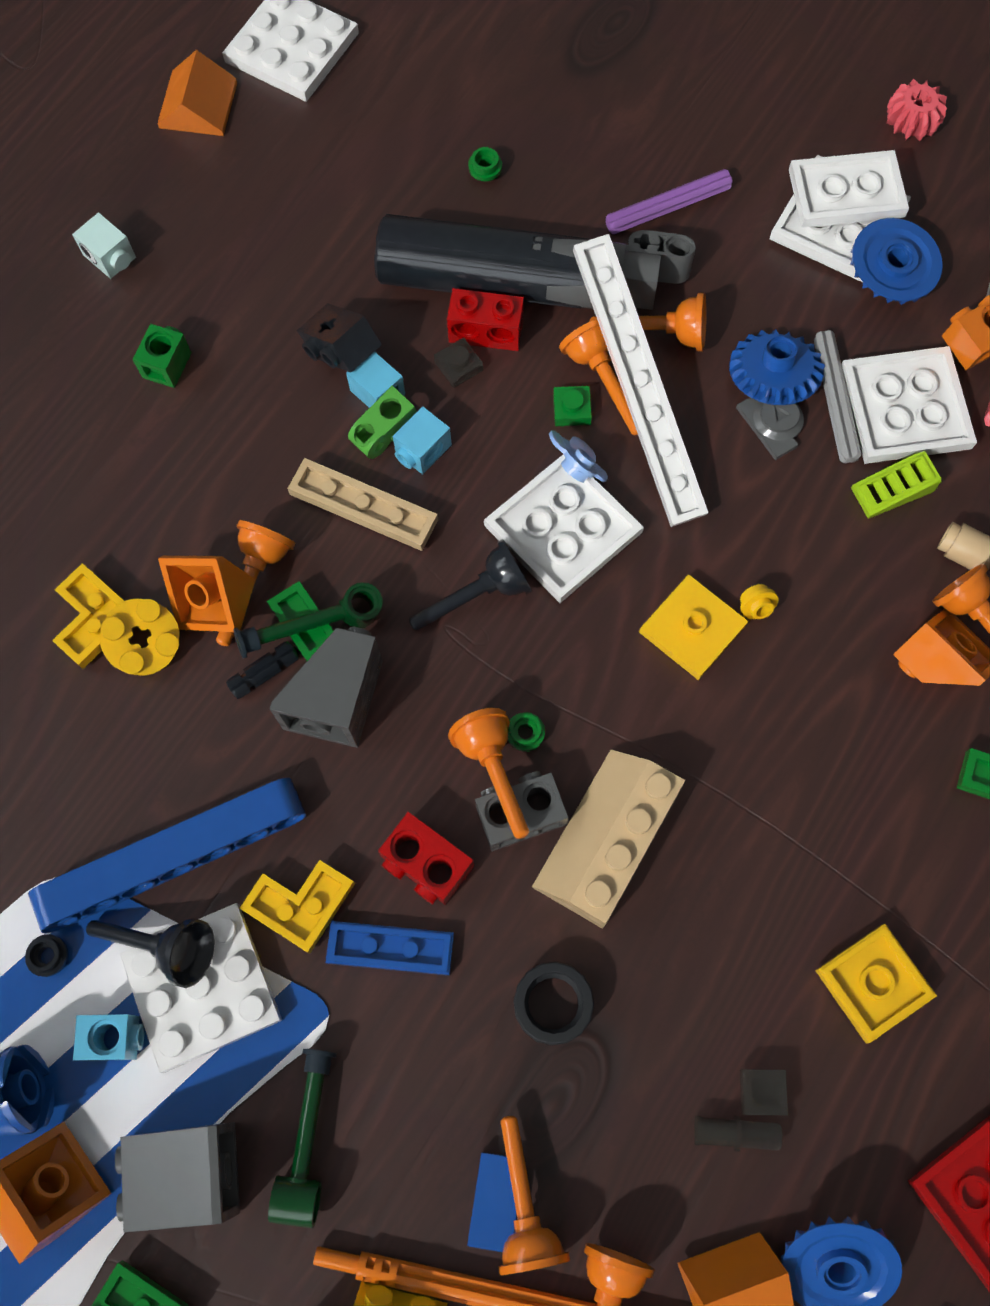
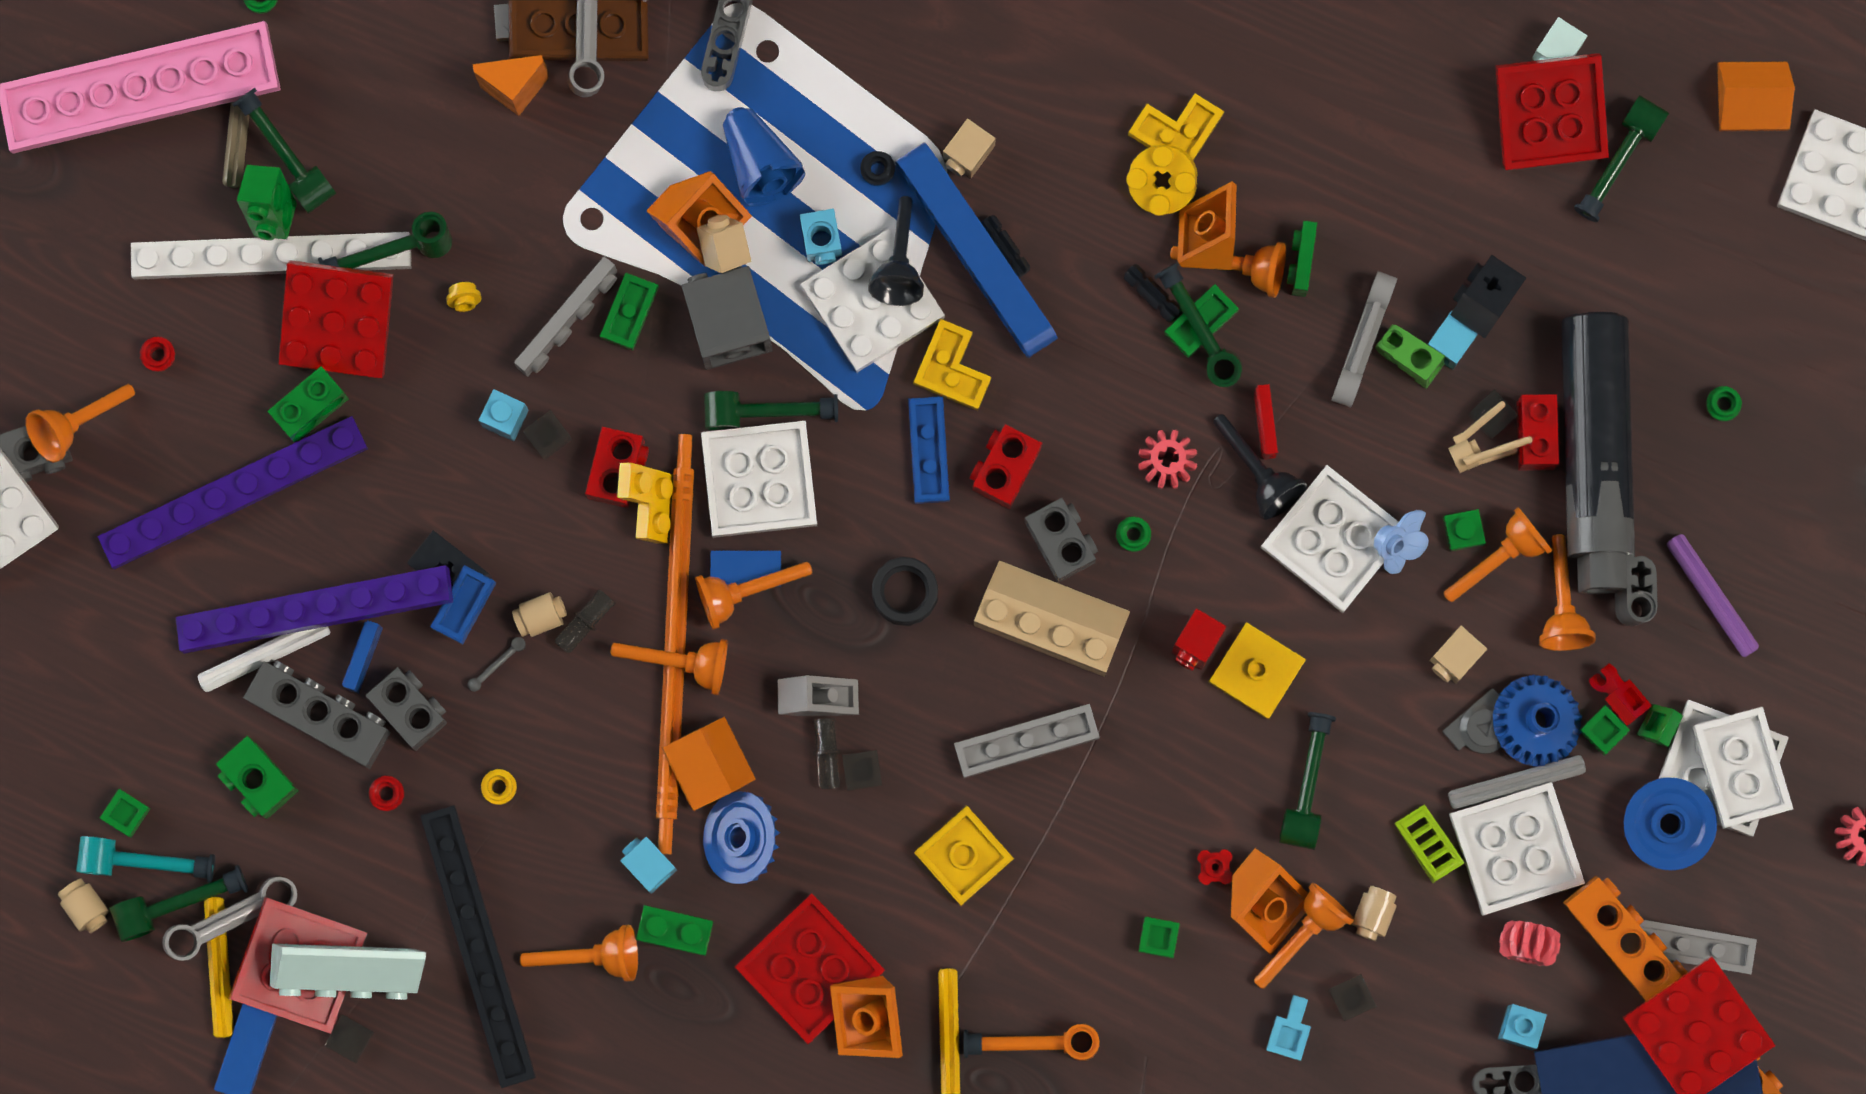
camera: 80 degrees right, 10 degrees up
green brick [133,323,192,388] -> none
dark grey slope [270,627,383,748] -> none
tan plate [287,458,438,551] -> none
medium azure brick [393,406,452,475] -> none
orange piece [448,708,529,839] -> none
white plate [573,234,708,527] -> none
yellow plate [740,584,778,619] -> none
none -> tan brick [697,215,752,273]
none -> white plate [701,421,817,538]
none -> light grey slope [778,675,859,716]
none -> tan brick [943,118,996,179]
none -> light grey plate [954,704,1100,778]
none -> black axle [981,215,1030,278]
none -> coral gear [1138,430,1197,489]
none -> red brick [1171,608,1227,671]
none -> red plate [1197,849,1233,885]
none -> red tile [1254,384,1278,460]
none -> dark green piece [1279,712,1336,850]
none -> green plate [1287,221,1317,297]
none -> light grey piece [1331,271,1397,408]
none -> tan brick [1429,626,1487,684]
none -> tan plant [1448,401,1532,473]
none -> red plate [1495,53,1609,170]
none -> dark green piece [1574,95,1669,222]
none -> green plate [1579,705,1630,756]
none -> red plate [1589,663,1652,726]
none -> green plate [1637,704,1684,747]

